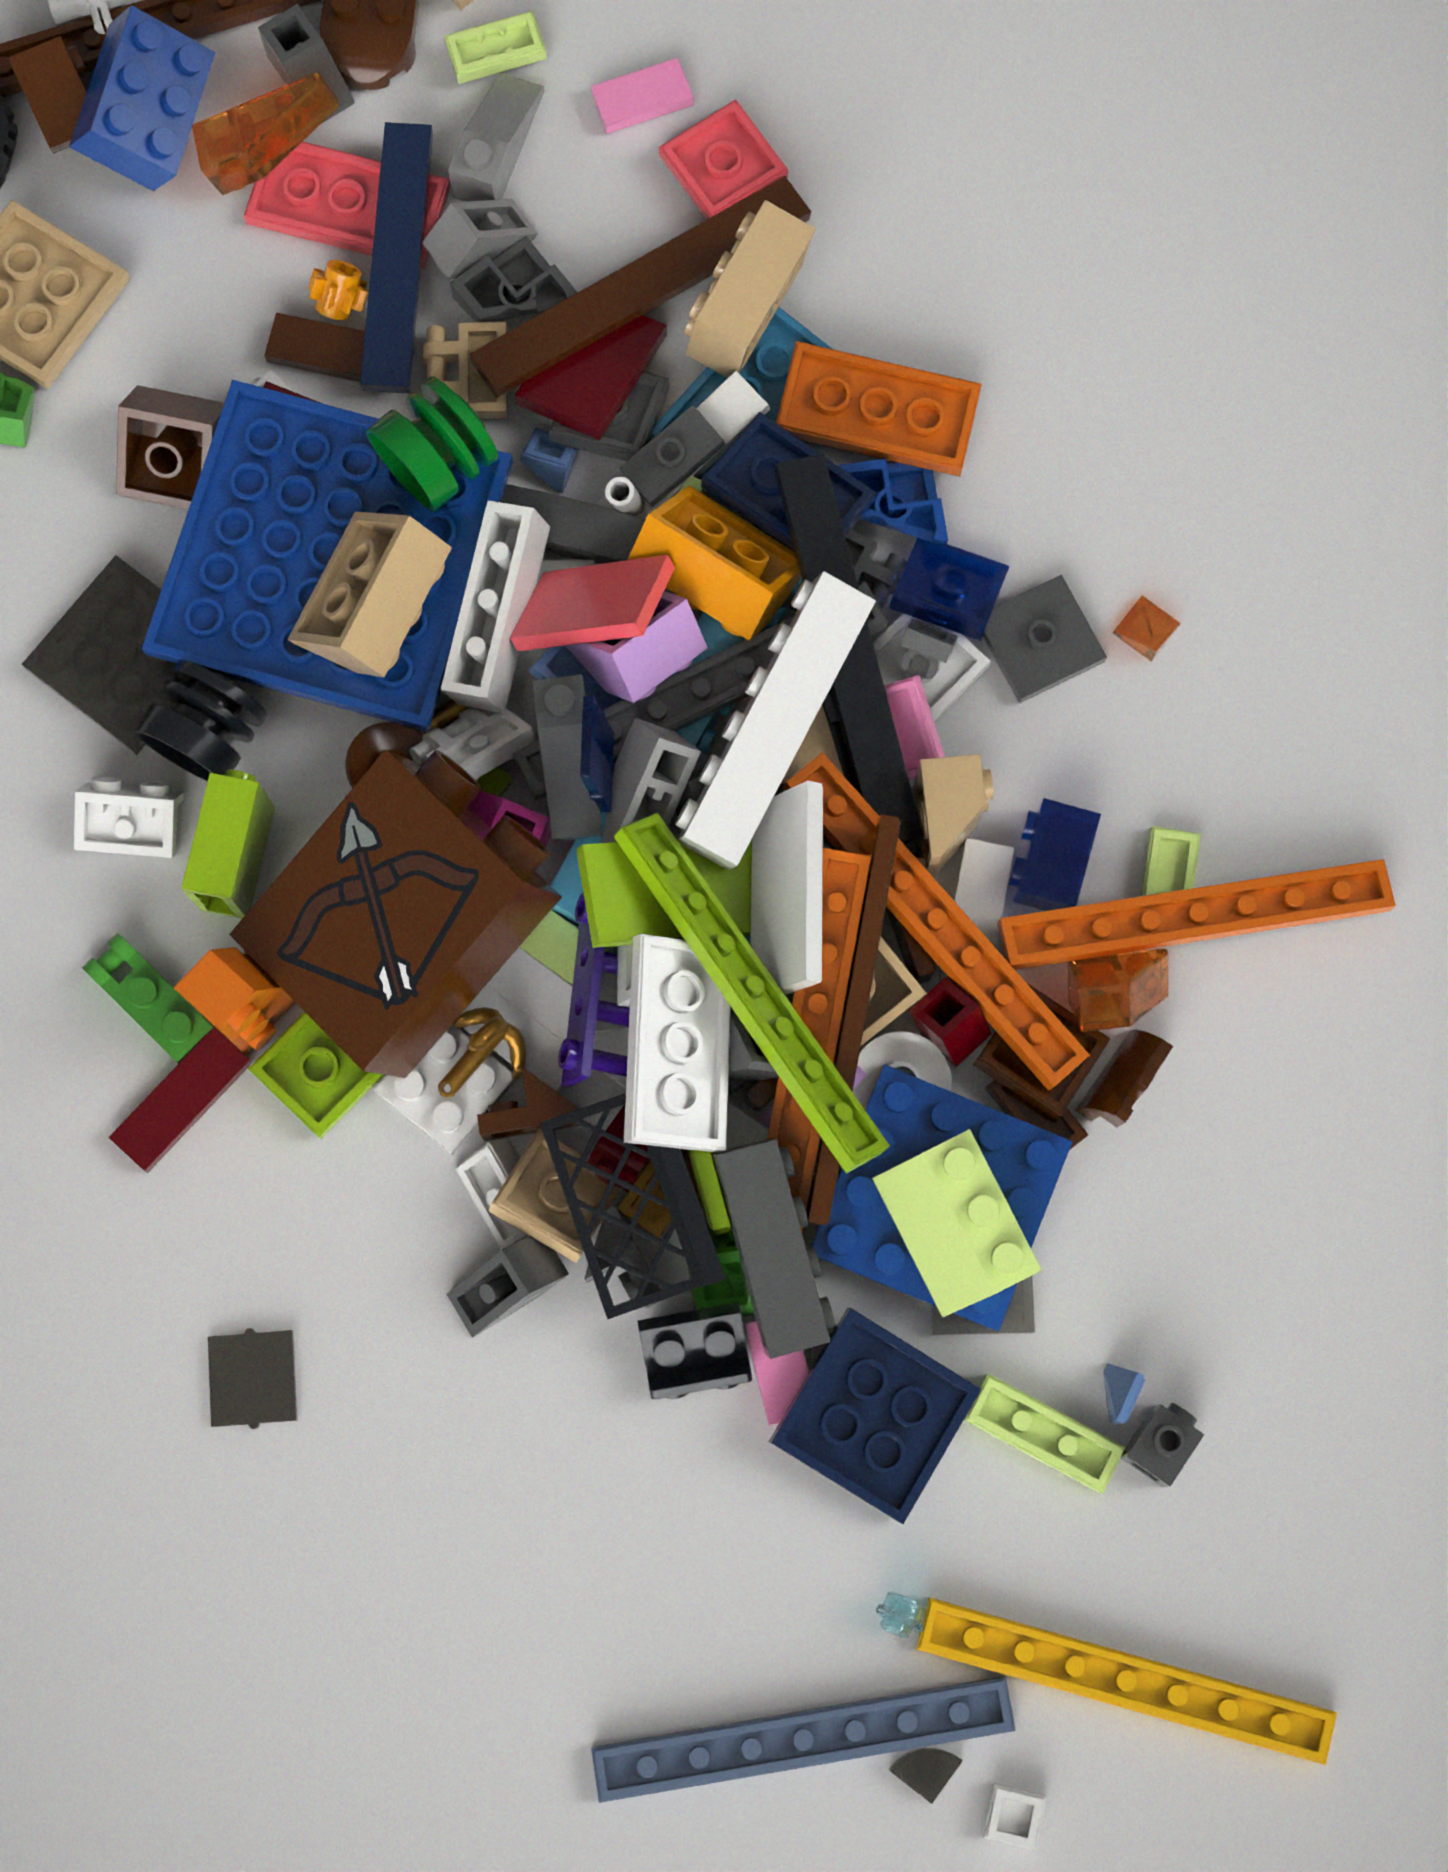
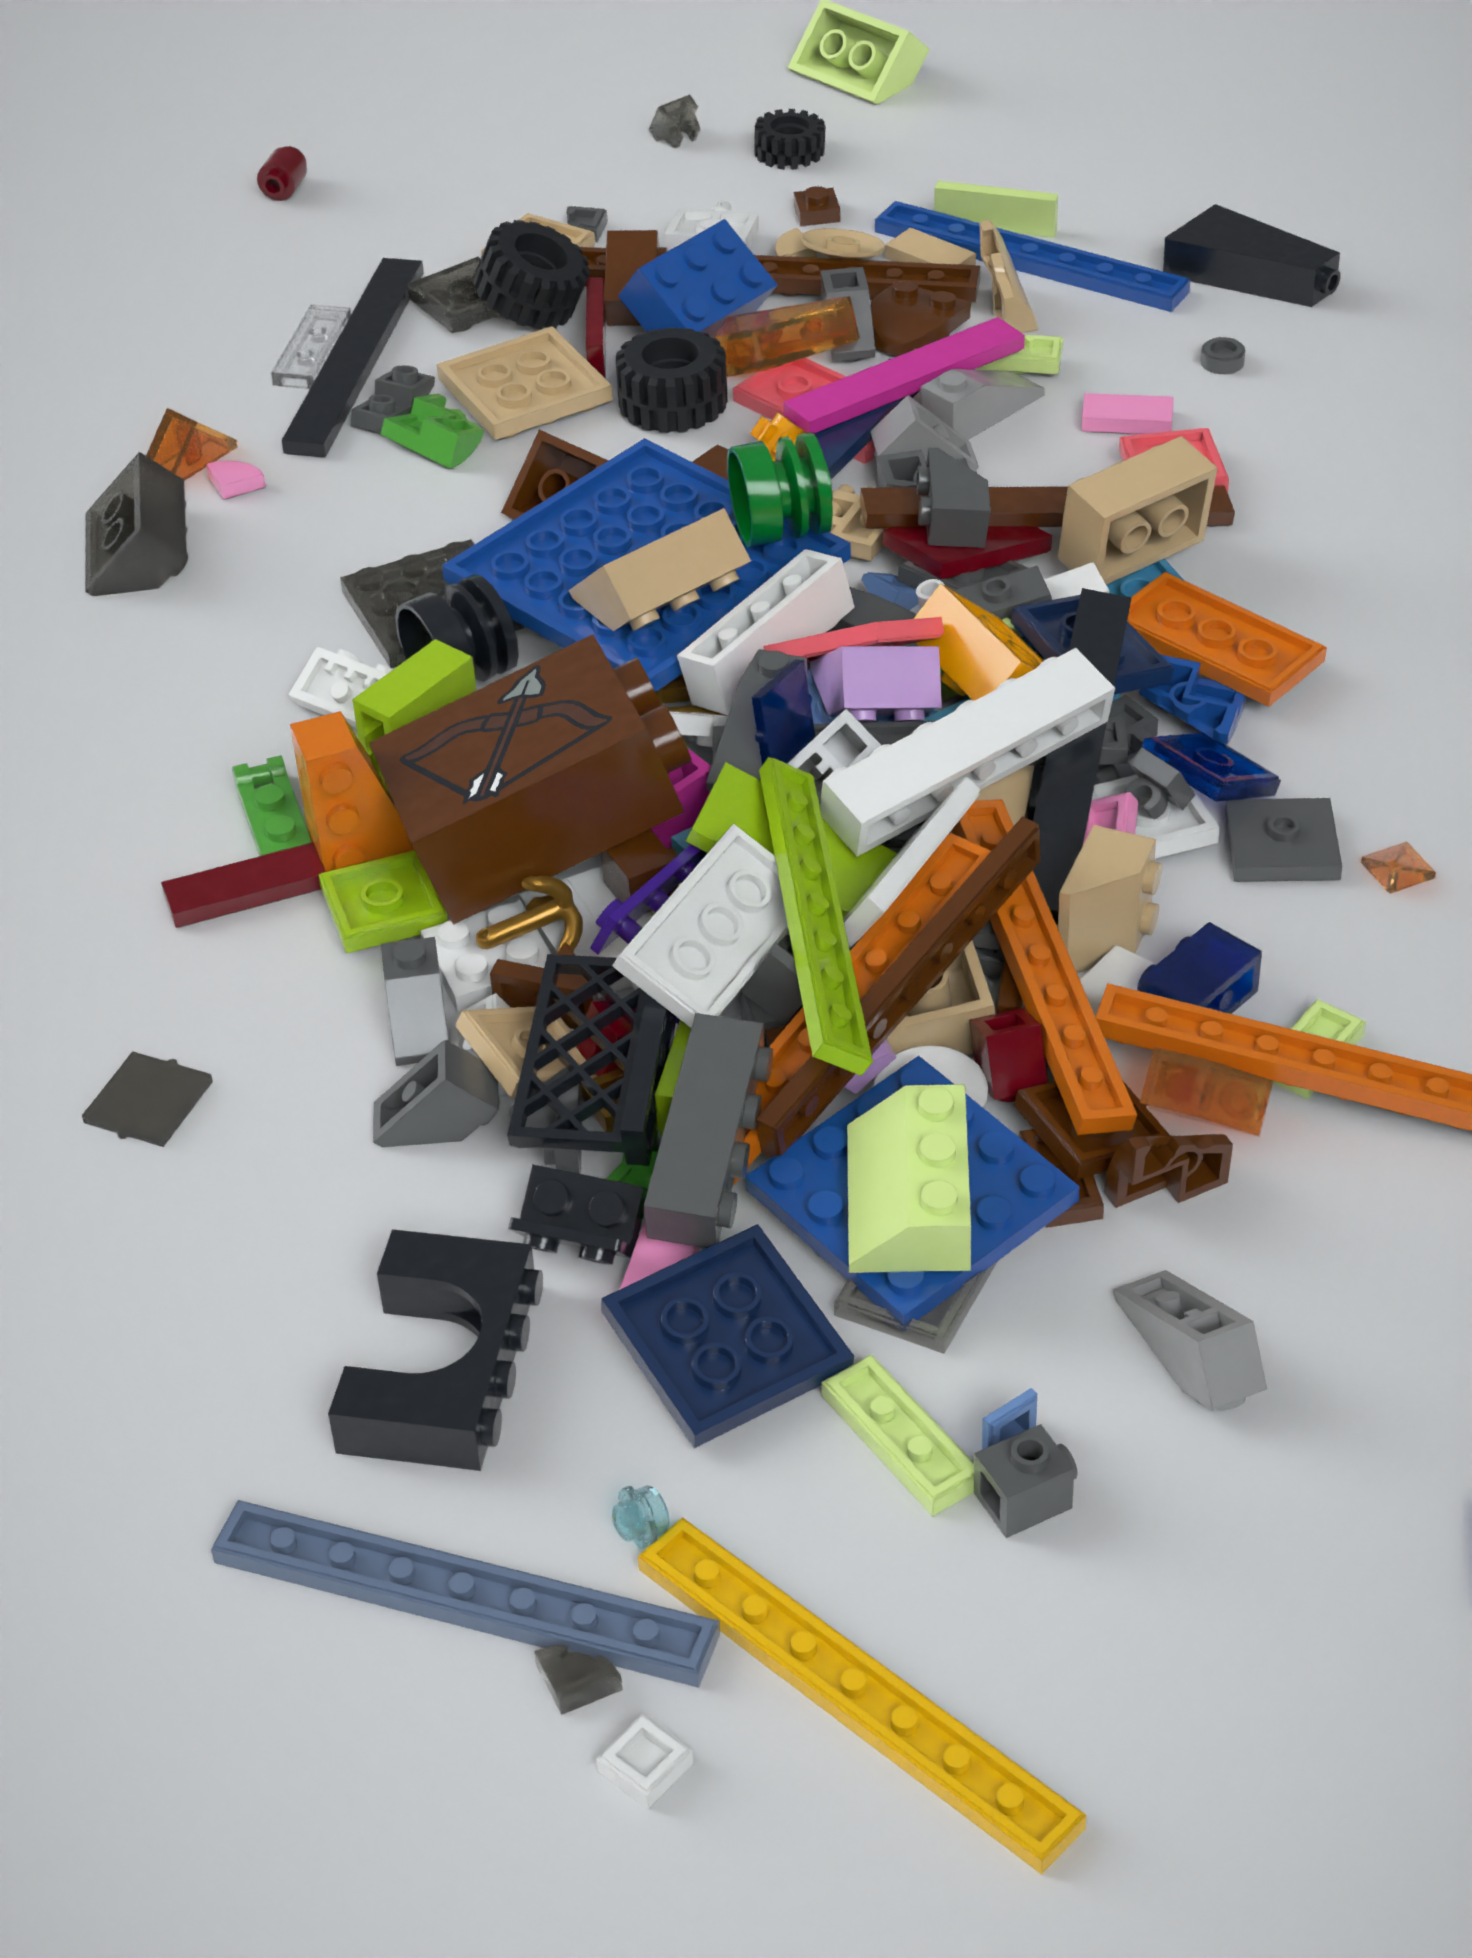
camera: 30 degrees right, 35 degrees down
none -> black arch [328,1229,543,1471]
none -> slope [381,937,449,1066]
none -> dark red tile [586,277,606,379]
none -> reddish brown brick [601,829,679,914]
none -> black tyre [616,327,728,433]
none -> dark pink tile [783,317,1025,434]
none -> dark grey slope [916,447,991,548]
none -> light grey slope [1113,1270,1267,1411]

